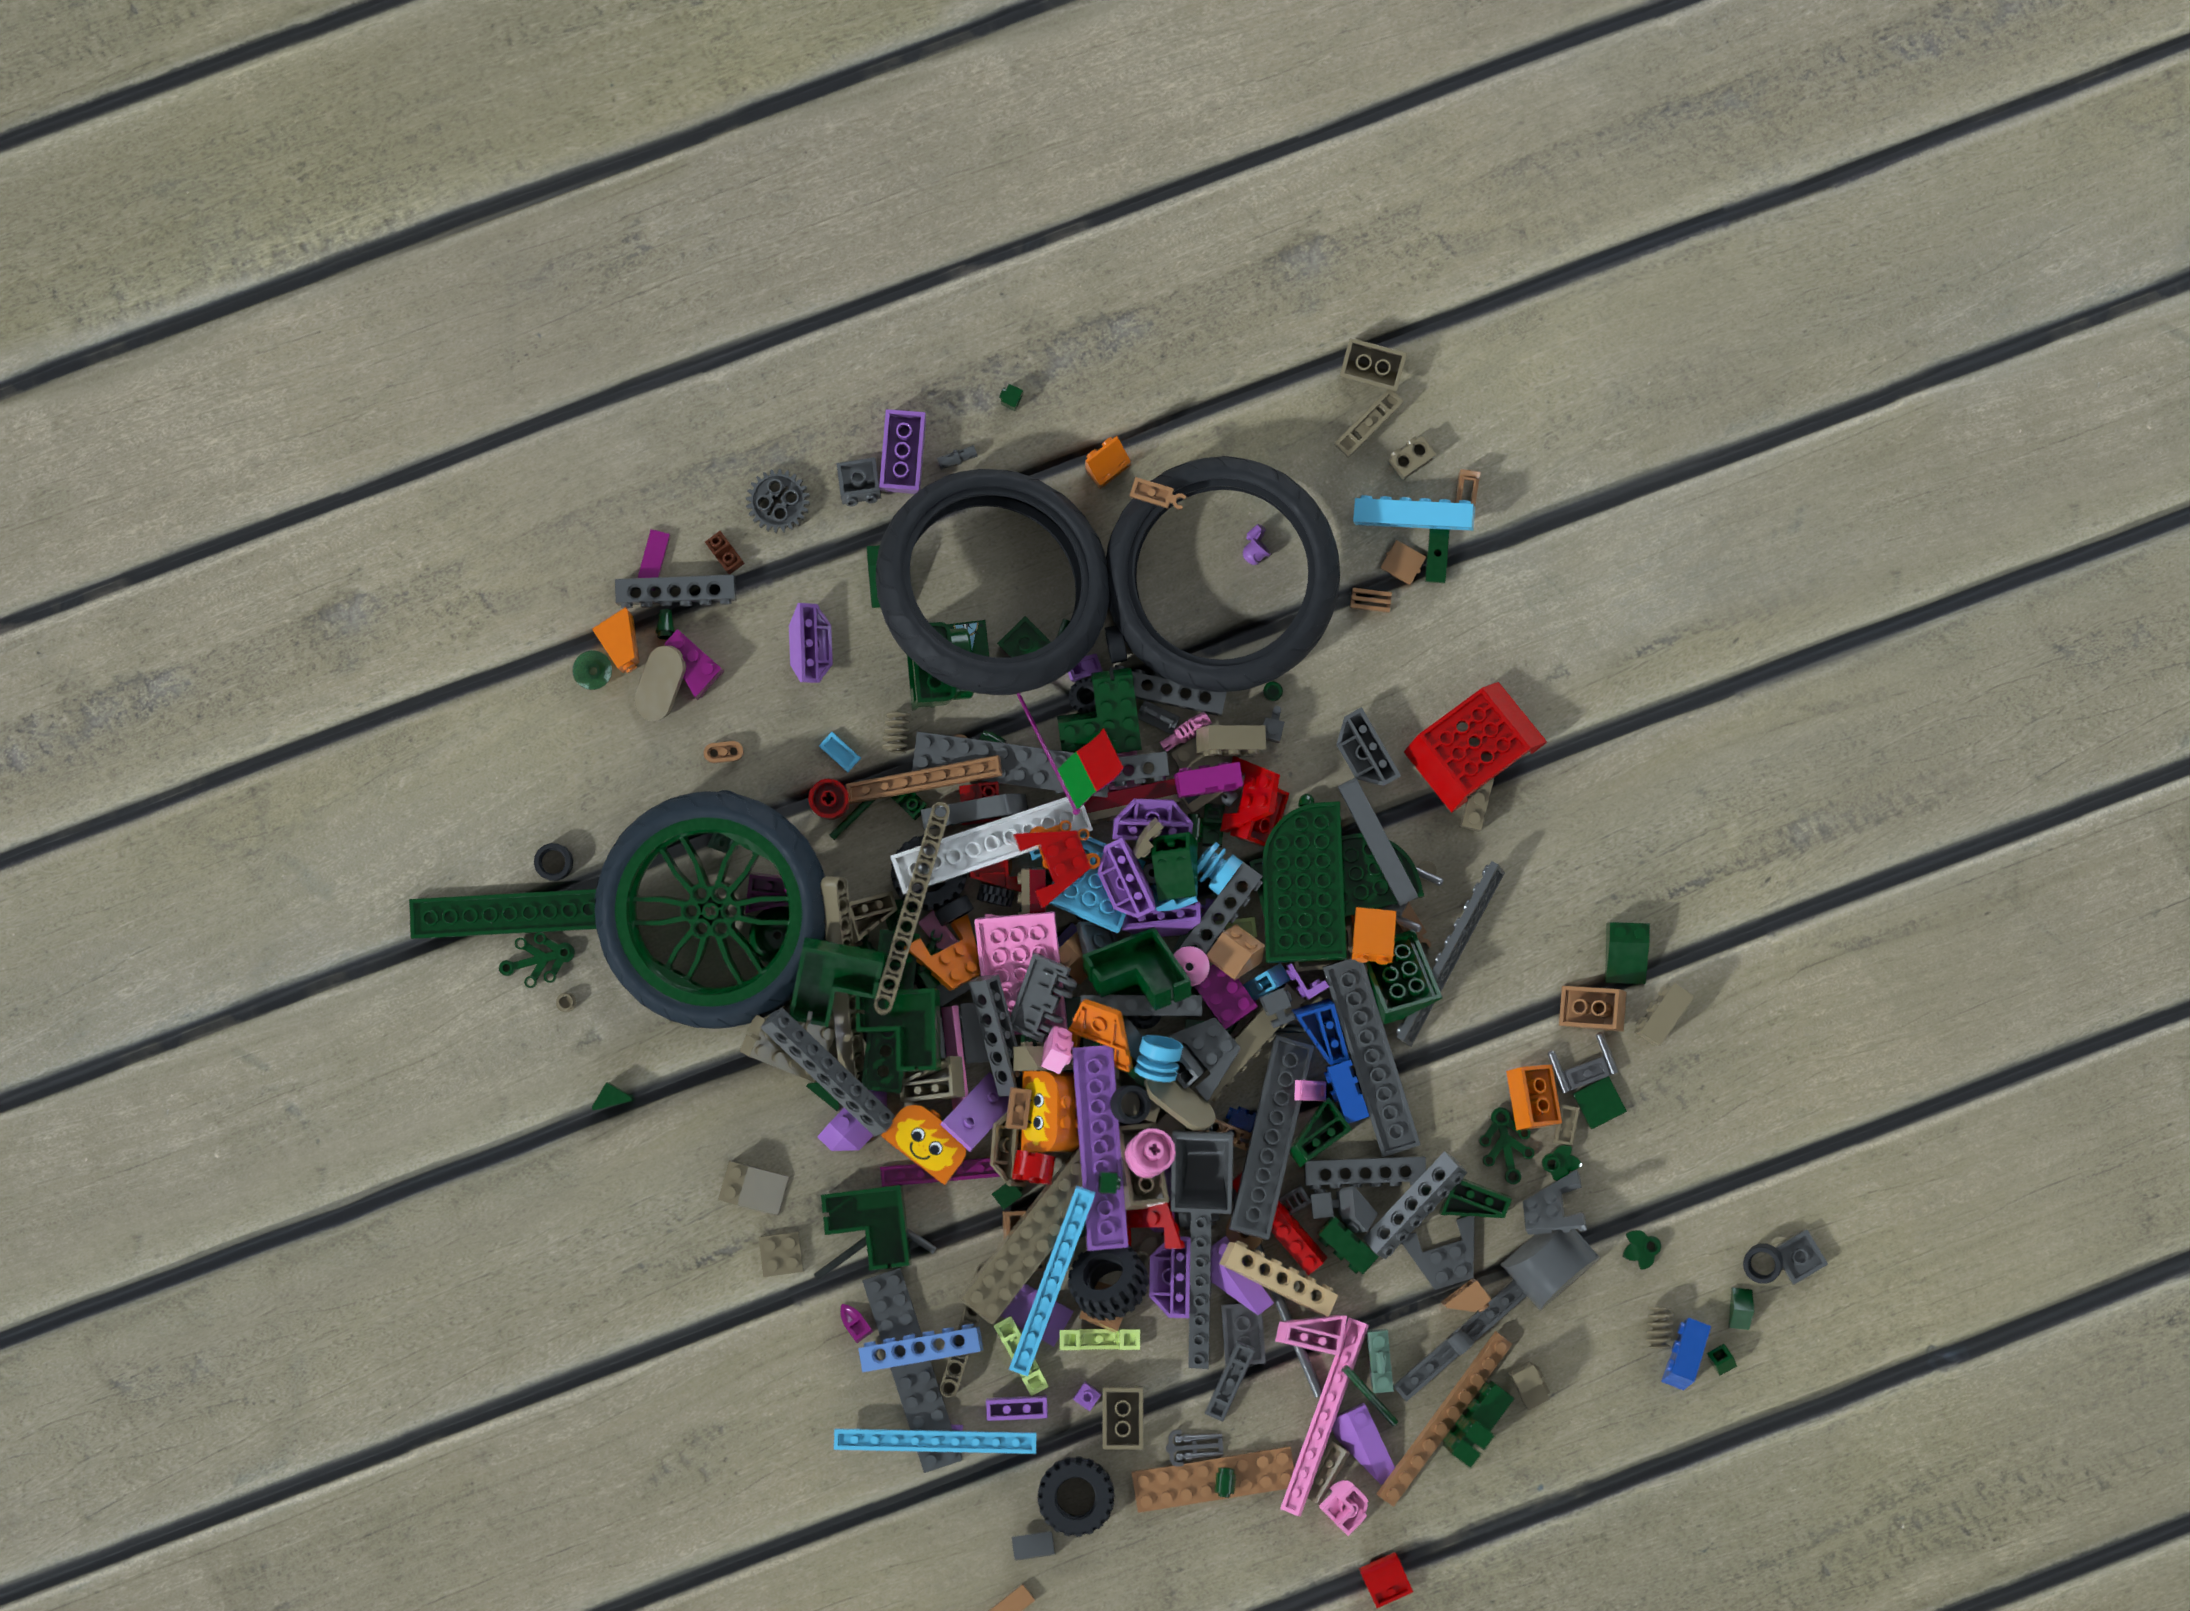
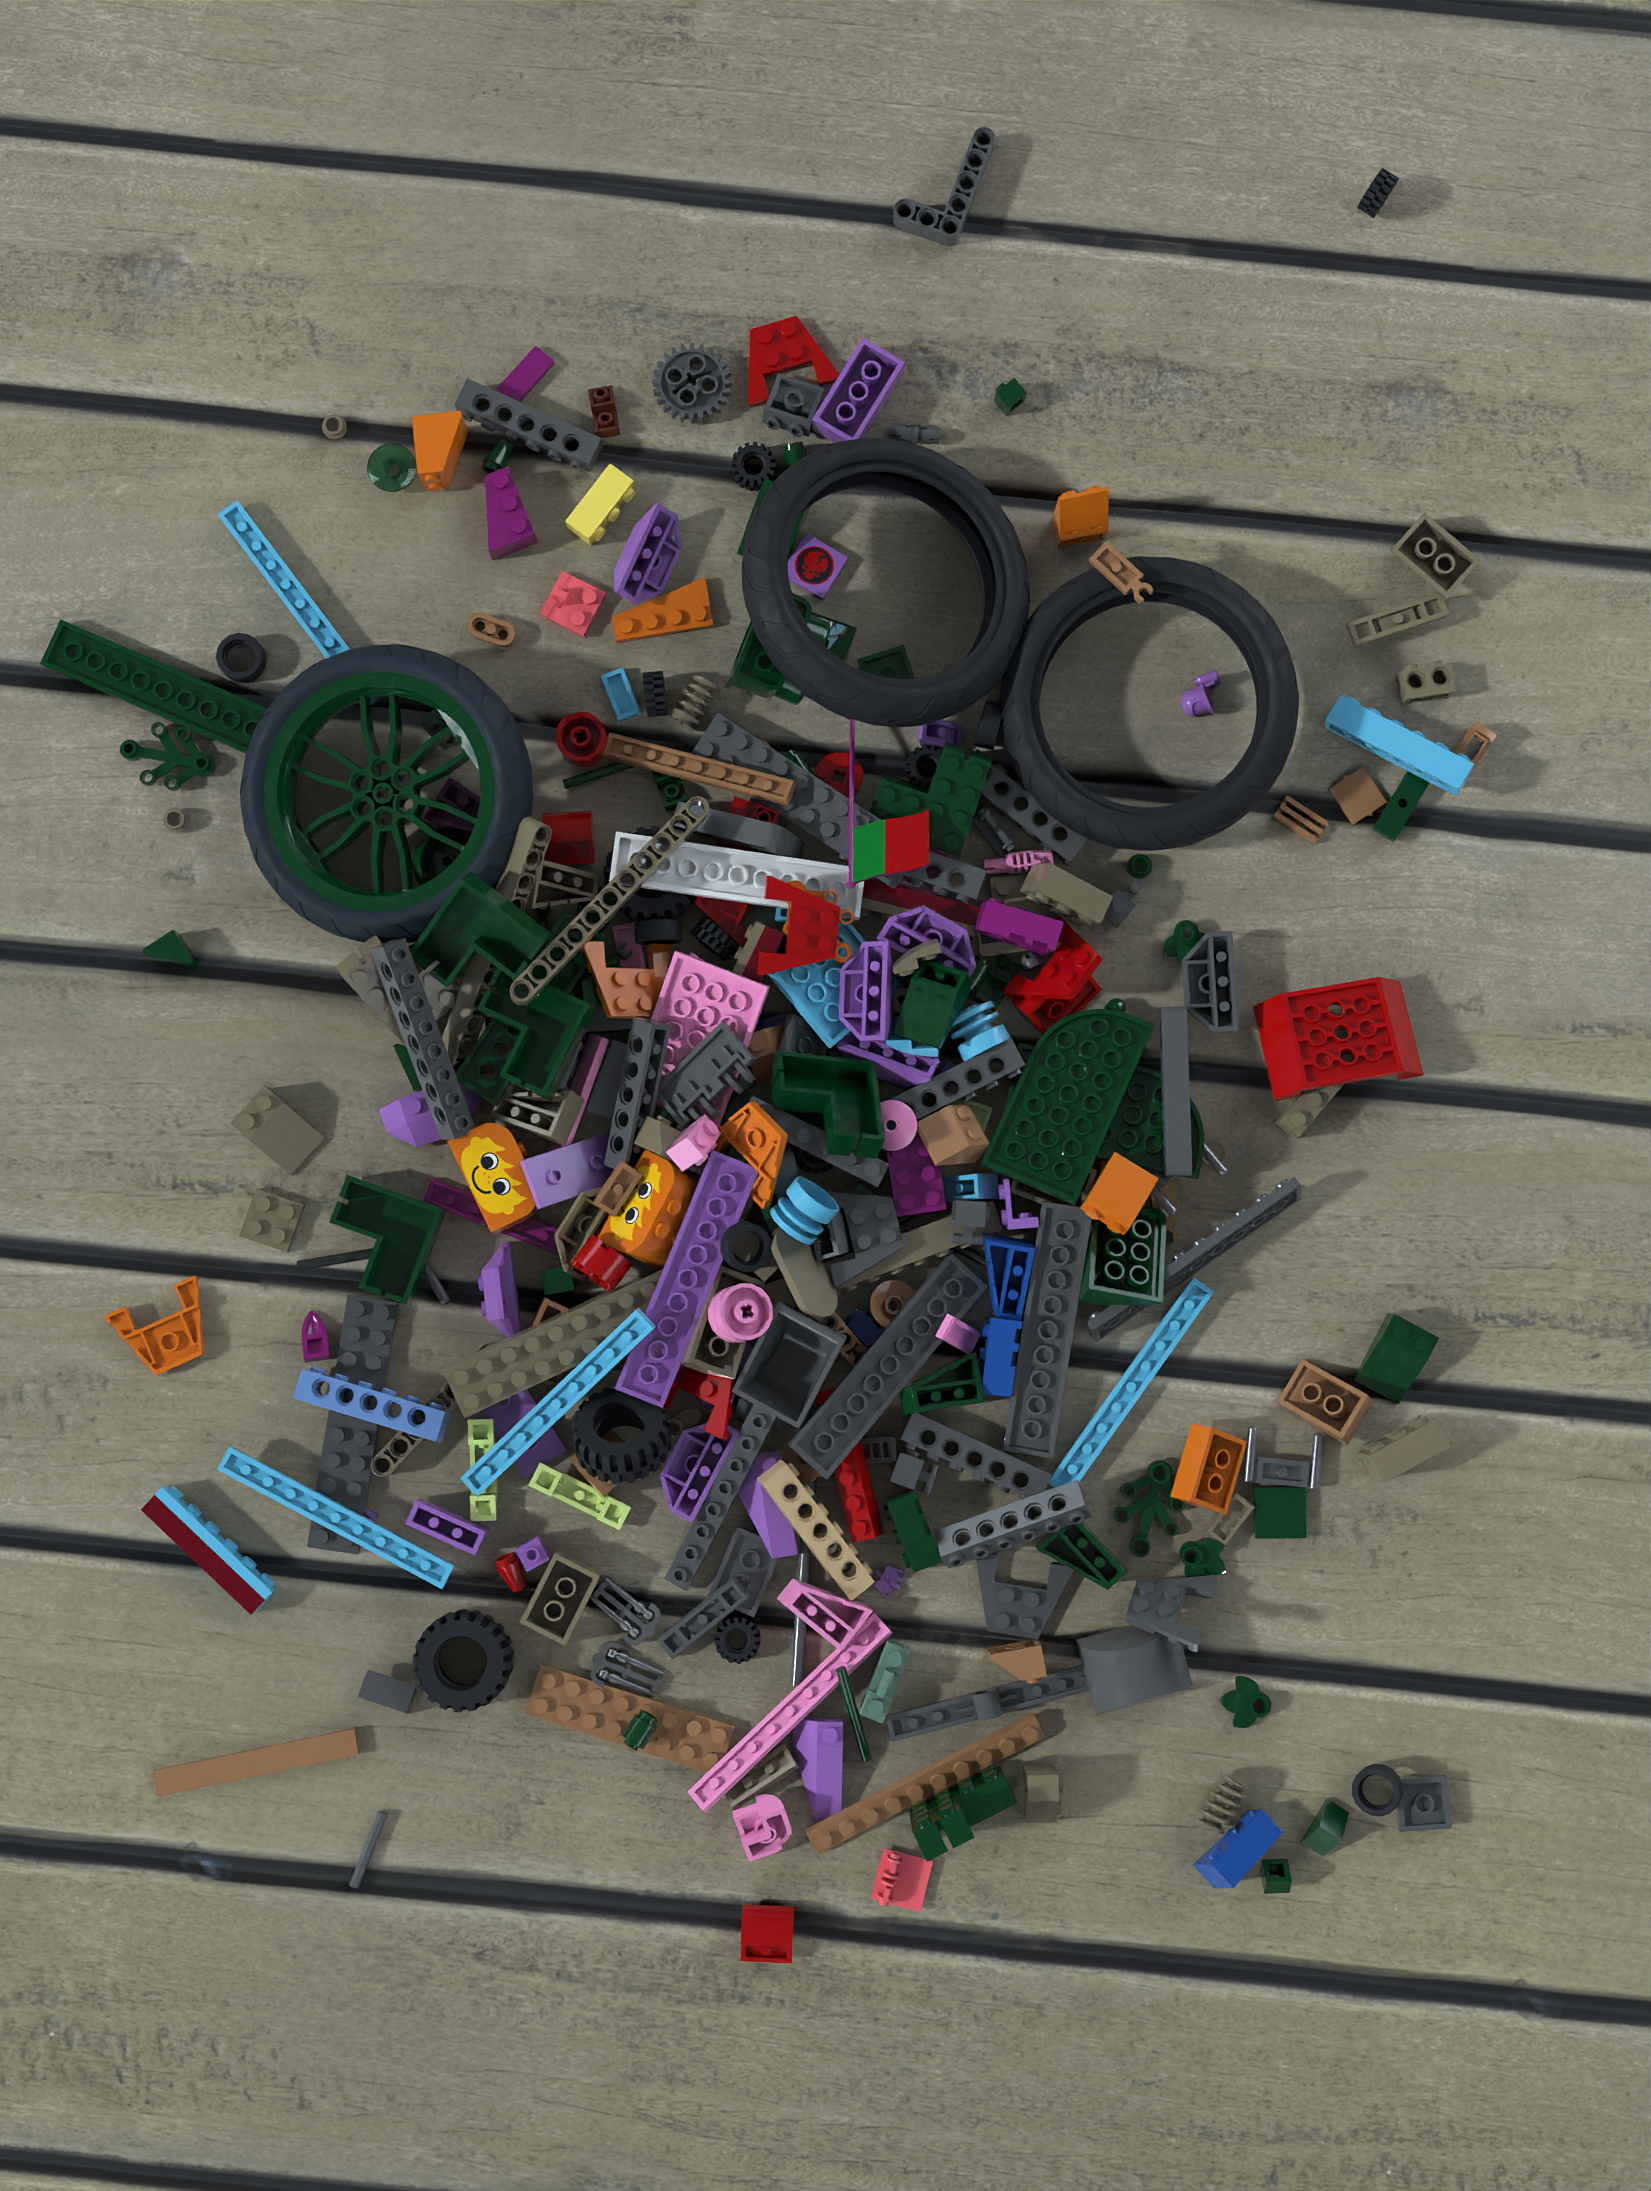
camera: 20 degrees right, 0 degrees up
dark tan tile [634,645,686,721] -> none
dark green plate [1098,1171,1121,1194] -> none
dark grey slope [1339,1186,1378,1233] -> none
none -> orange wing [104,1275,205,1376]
none -> brick [141,1485,278,1615]
none -> medium azure plate [217,500,382,705]
none -> dark tan plate [322,415,347,440]
none -> medium lavender wedge [478,1241,522,1337]
none -> red cone [495,1552,527,1592]
none -> coral hinge [540,571,607,638]
none -> red brick [541,811,595,865]
none -> light yellow brick [565,464,635,546]
none -> flat silver piece [590,1578,661,1645]
none -> orange wing [612,577,714,643]
none -> black tyre [642,671,668,717]
none -> black tyre [714,1615,761,1664]
none -> black tyre [731,442,776,491]
none -> red wing [748,316,839,408]
none -> dark green cone [783,442,807,467]
none -> tile [788,533,848,601]
none -> red plate [814,752,863,798]
none -> medium nougat dish [869,1280,915,1328]
none -> coral hinge [871,1848,933,1912]
none -> medium lavender piece [874,1565,904,1599]
none -> dark grey beam [893,127,995,247]
none -> medium azure plate [1048,1277,1214,1488]
none -> dark green plate [1163,920,1206,965]
none -> black tyre [1357,168,1399,218]

